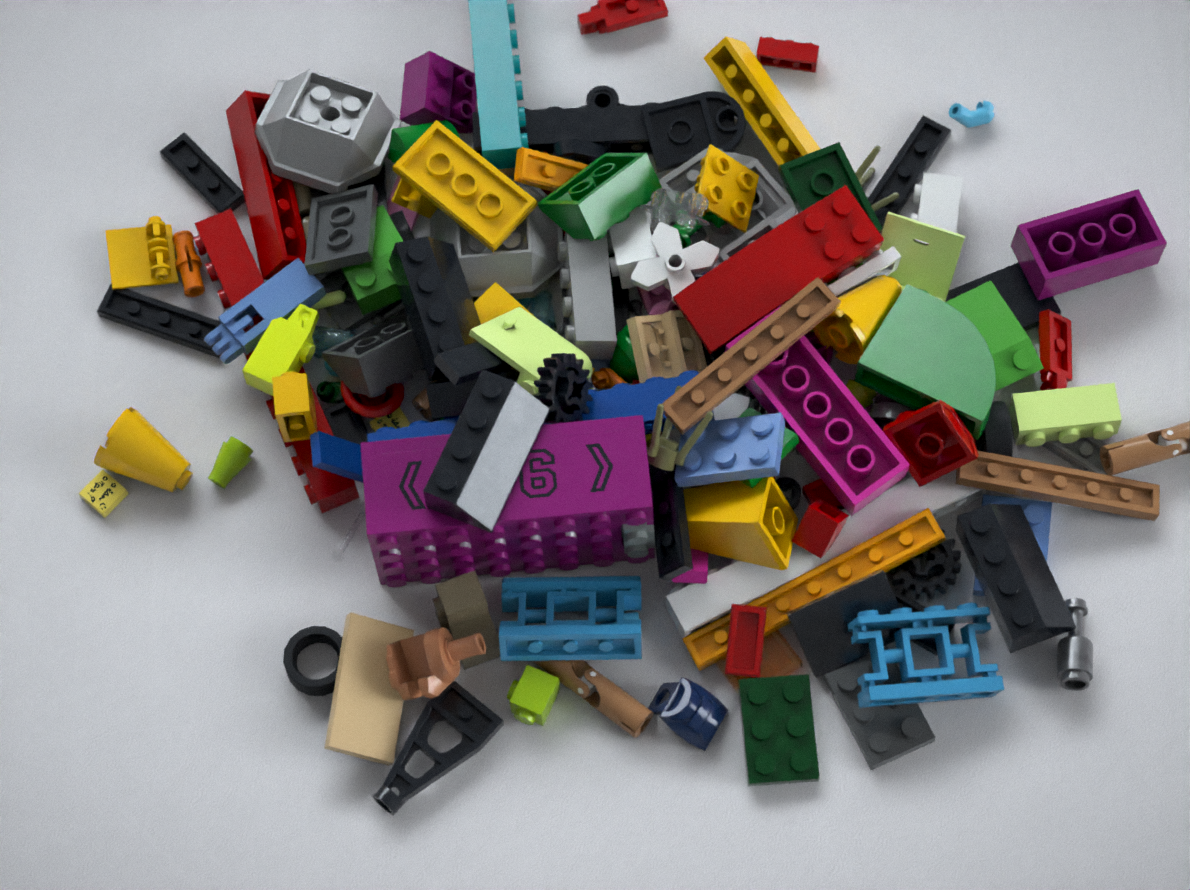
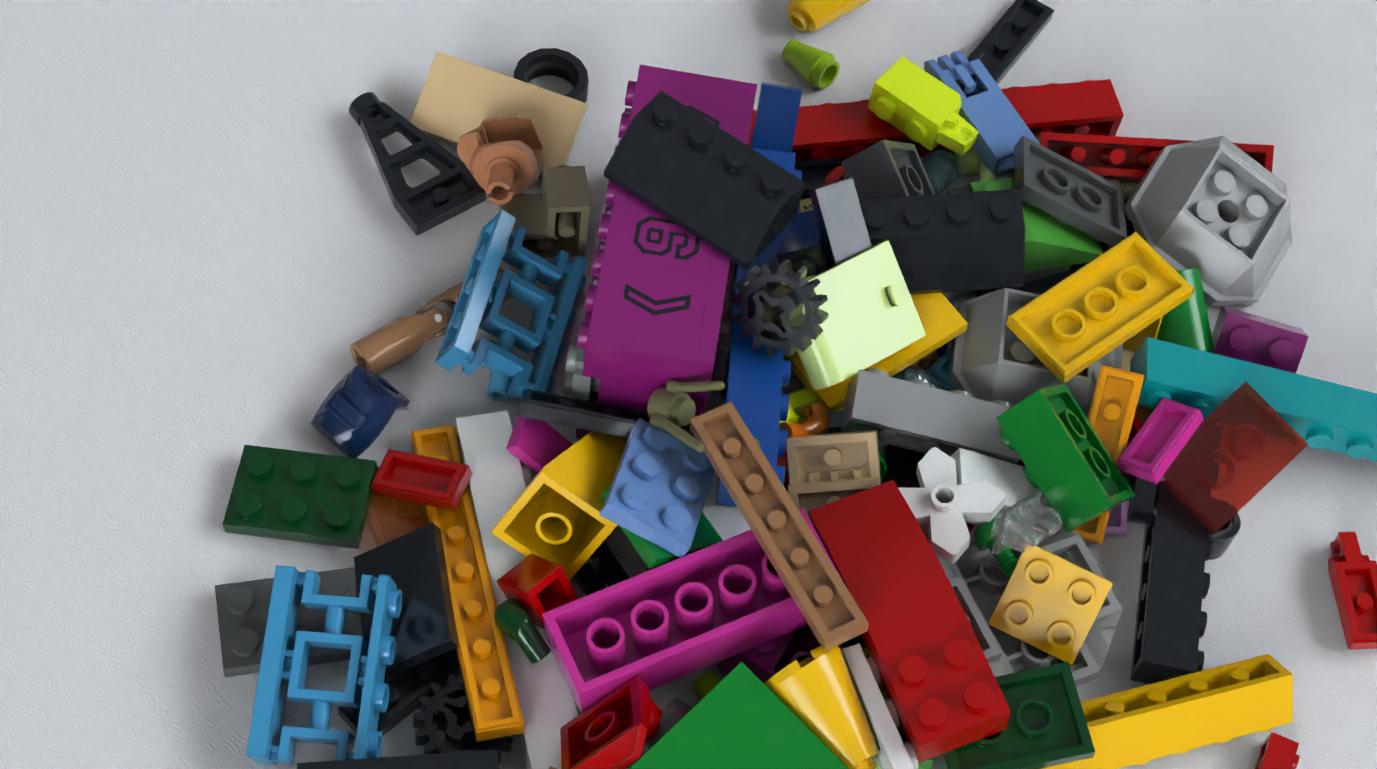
camera: 90 degrees right, 10 degrees down
yellow hinge [105,216,179,290] -> none
black tile [159,132,245,214] -> none
orange pin [172,230,205,297] -> none
yellow brick [272,372,317,442] -> none
lime brick [507,665,560,726] -> none
black tile [641,91,745,172] -> none
none -> dark green arm [494,599,551,664]
none -> dark pink tile [1116,398,1204,484]
none -> clear red tile [1160,382,1308,534]

